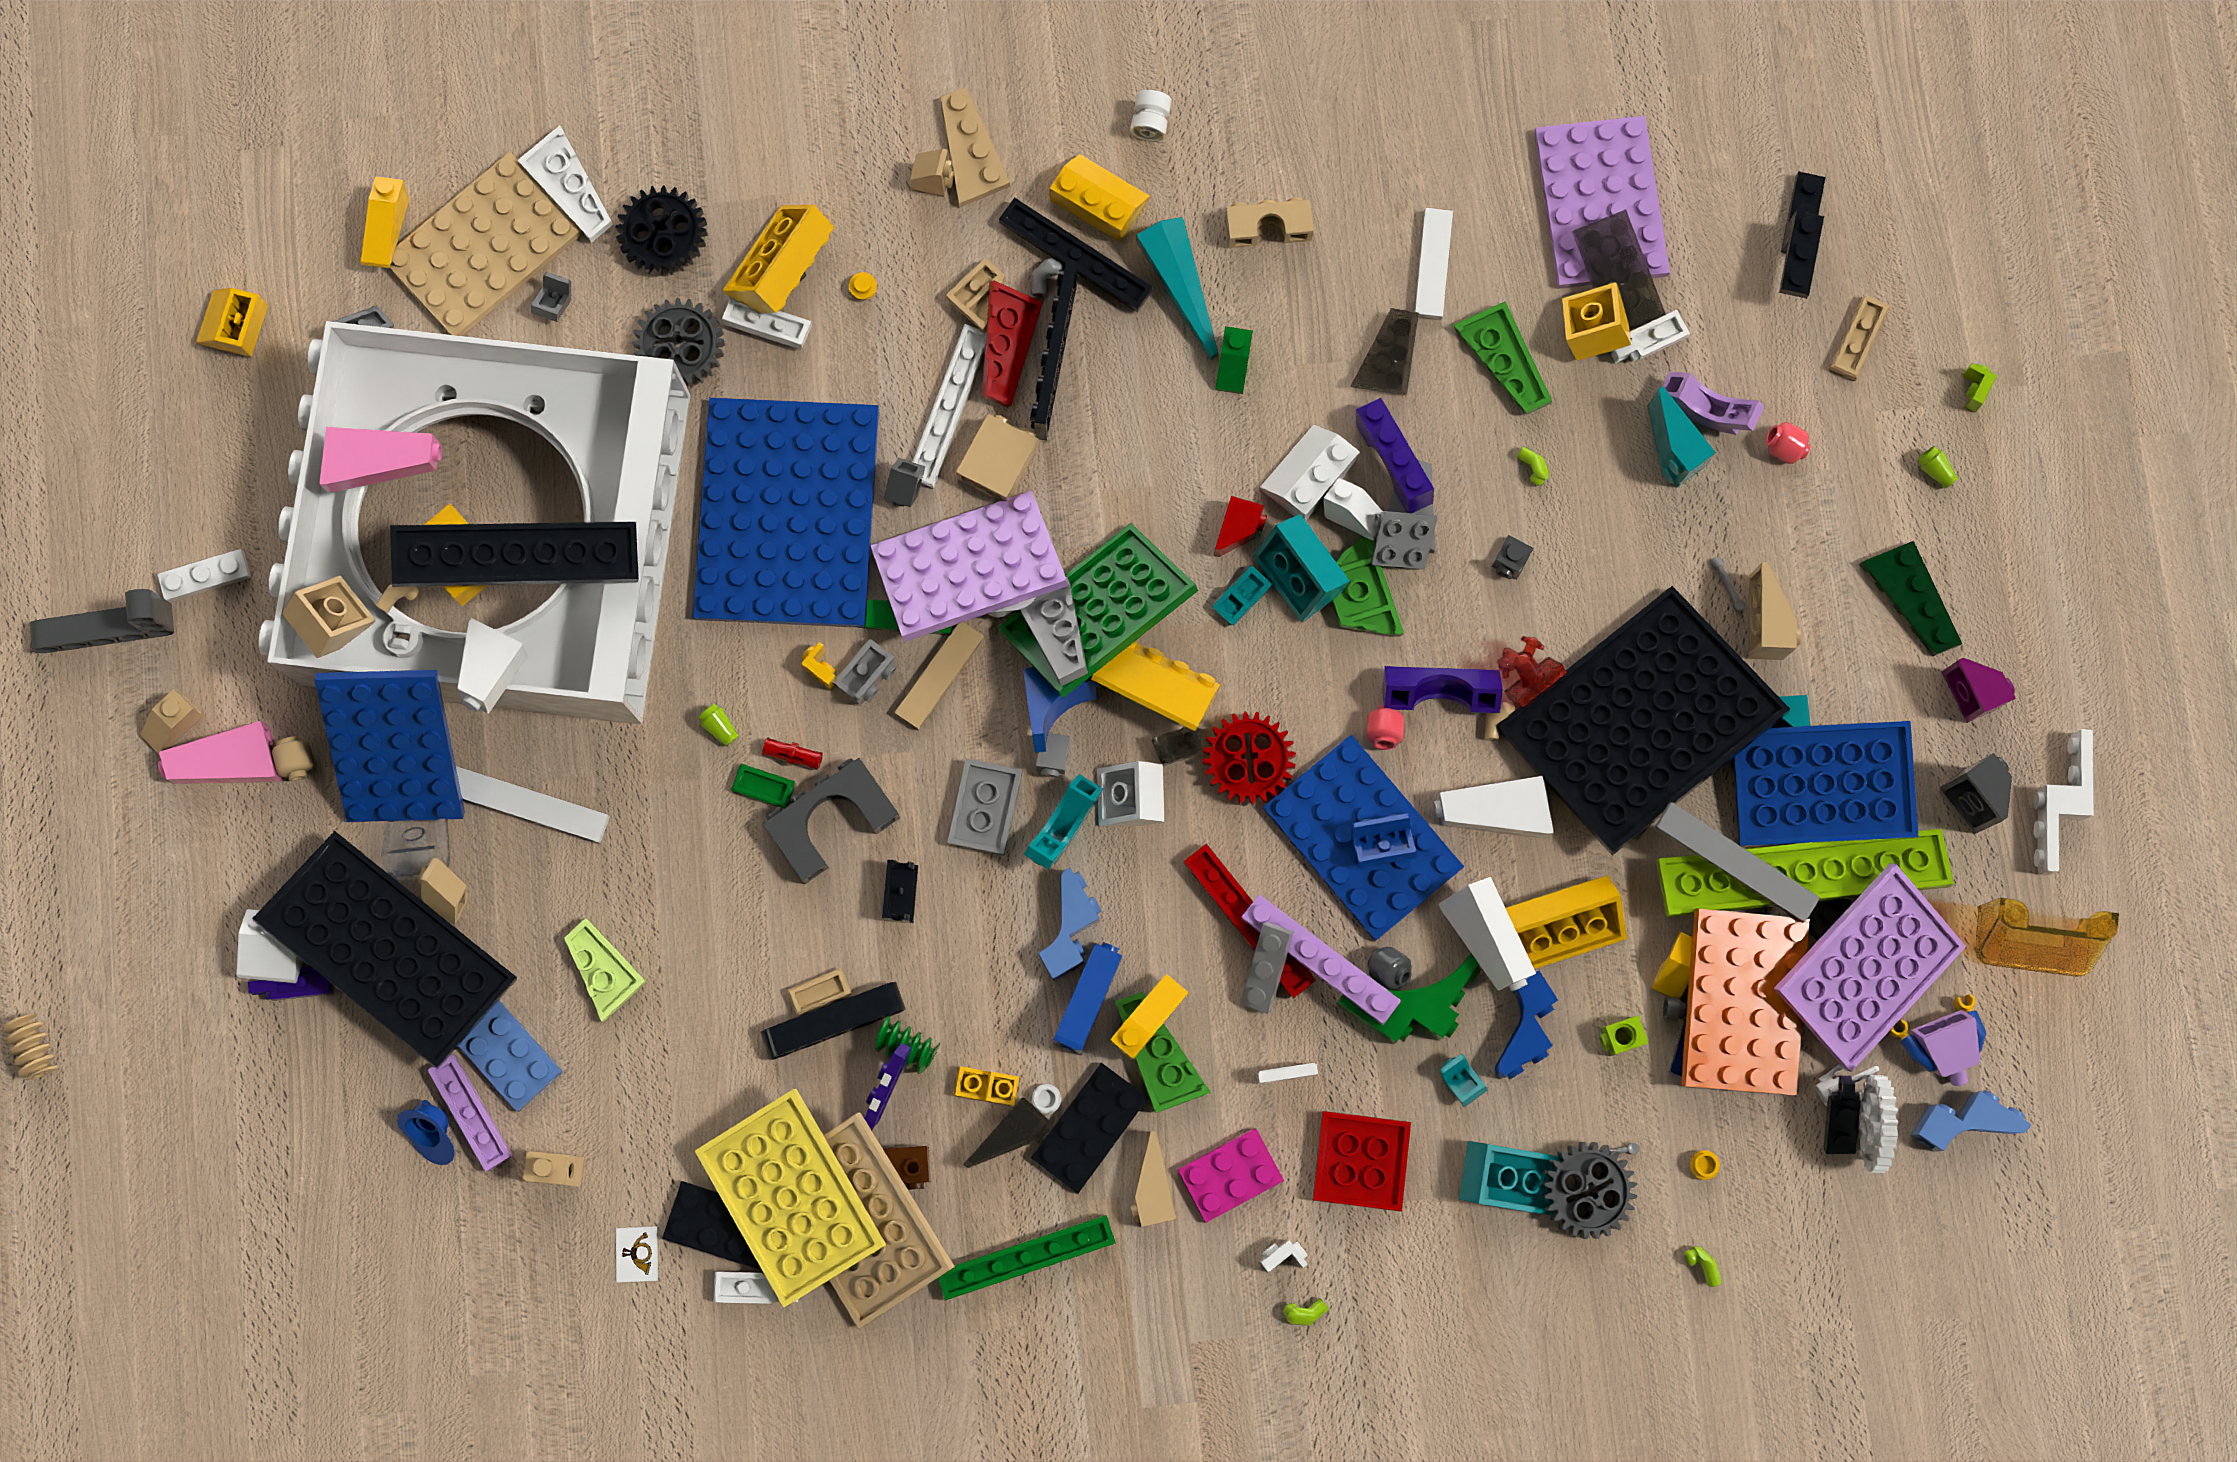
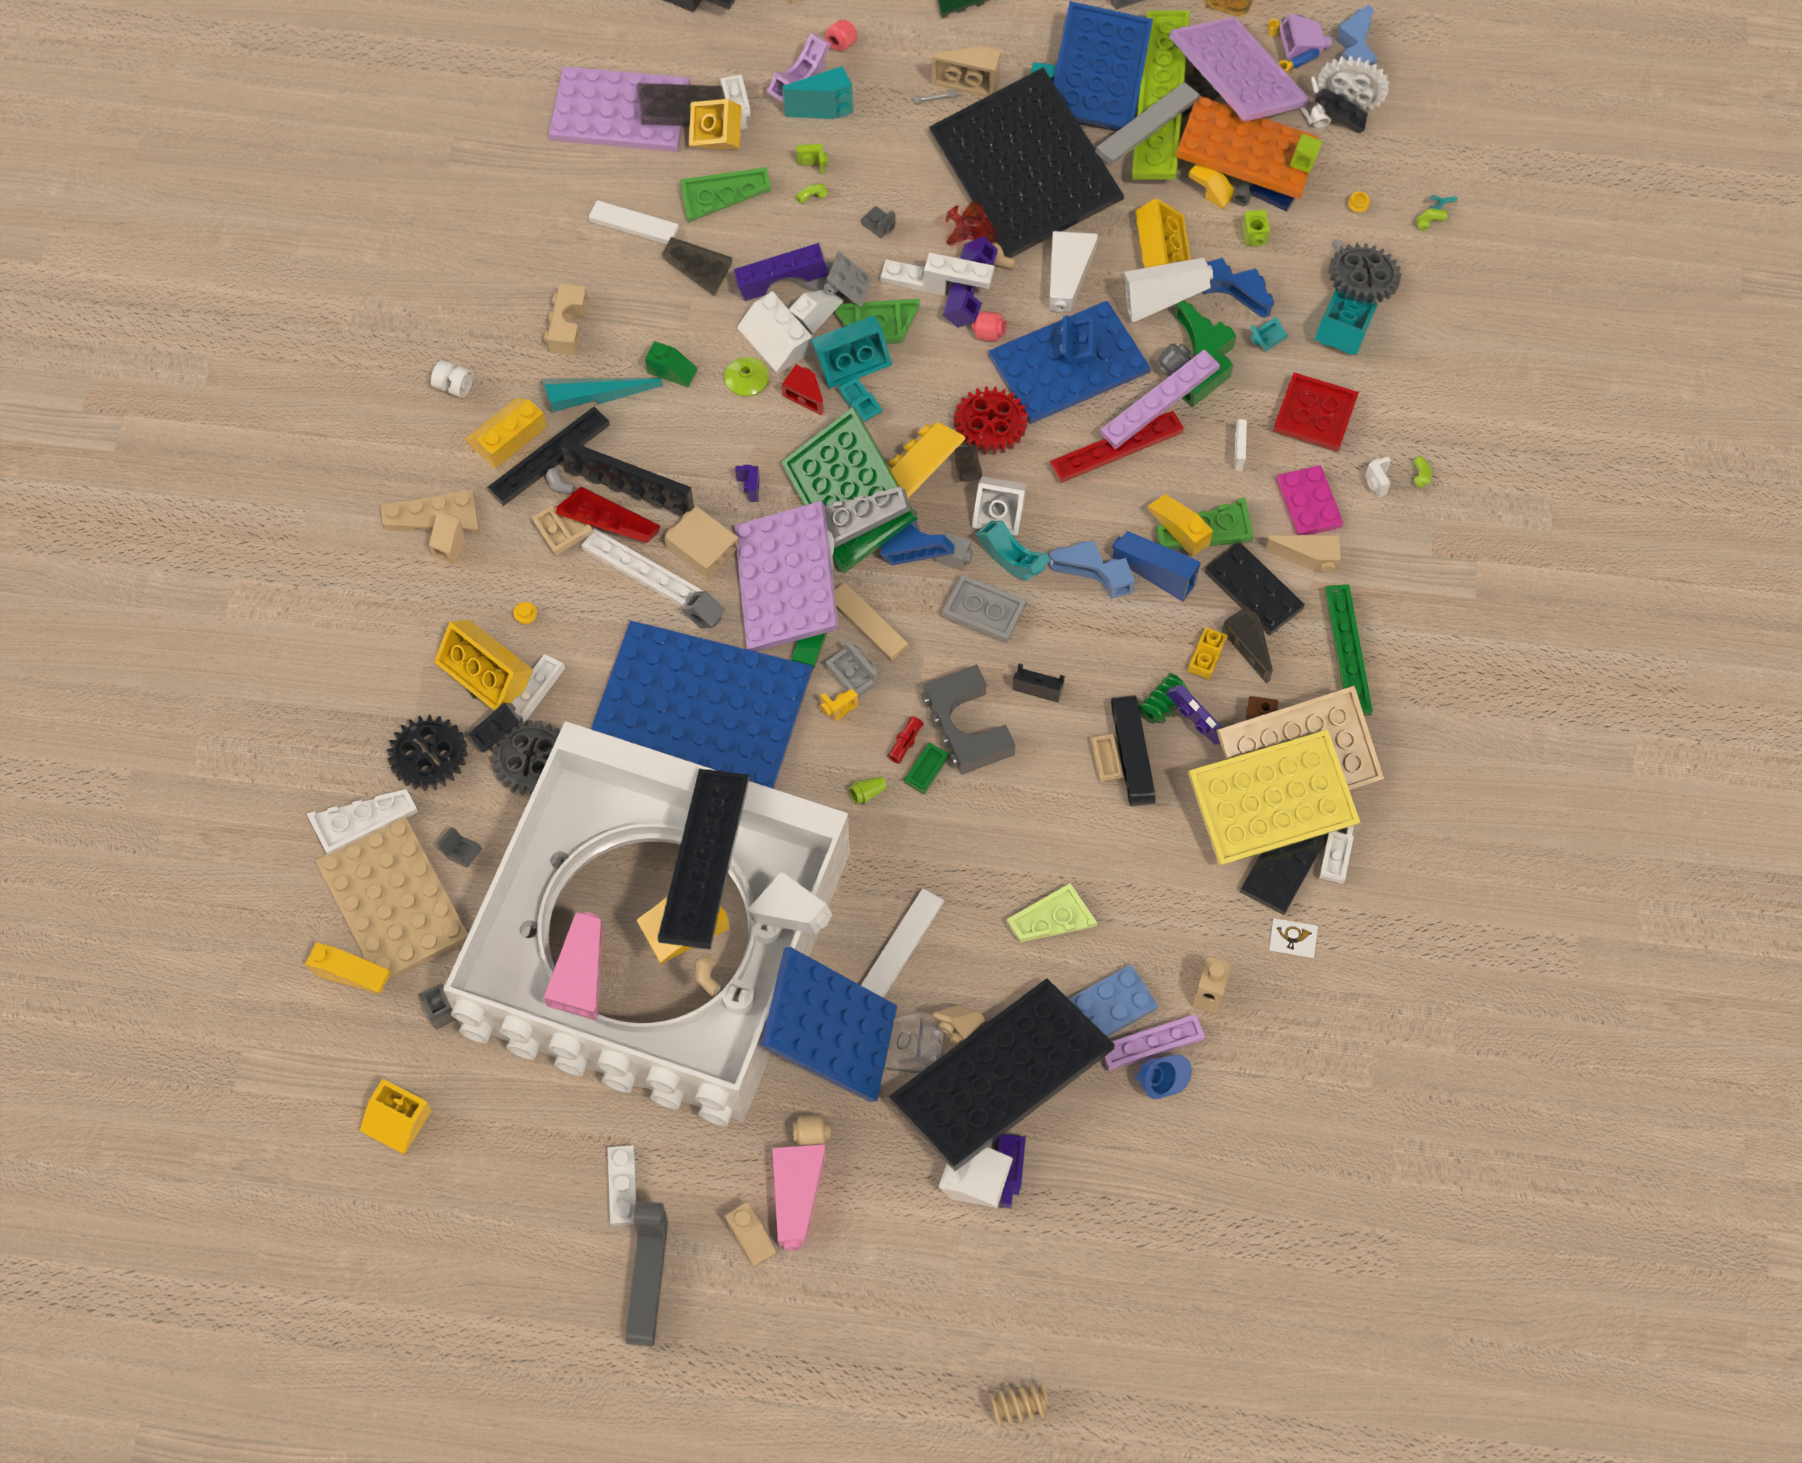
camera: 75 degrees left, 15 degrees down
tan slope [282,575,376,658] -> none
white tile [1032,1084,1061,1114] -> none
light grey plate [1241,921,1294,1014] -> none
none -> black hinge [468,702,523,753]
none -> lime dish [724,357,769,397]
none -> dark purple bracket [735,464,760,502]
none -> lime bracket [796,143,828,174]
none -> white bracket [880,252,995,296]
none -> lime brick [1289,133,1323,174]
none -> teal hand [1429,195,1457,209]

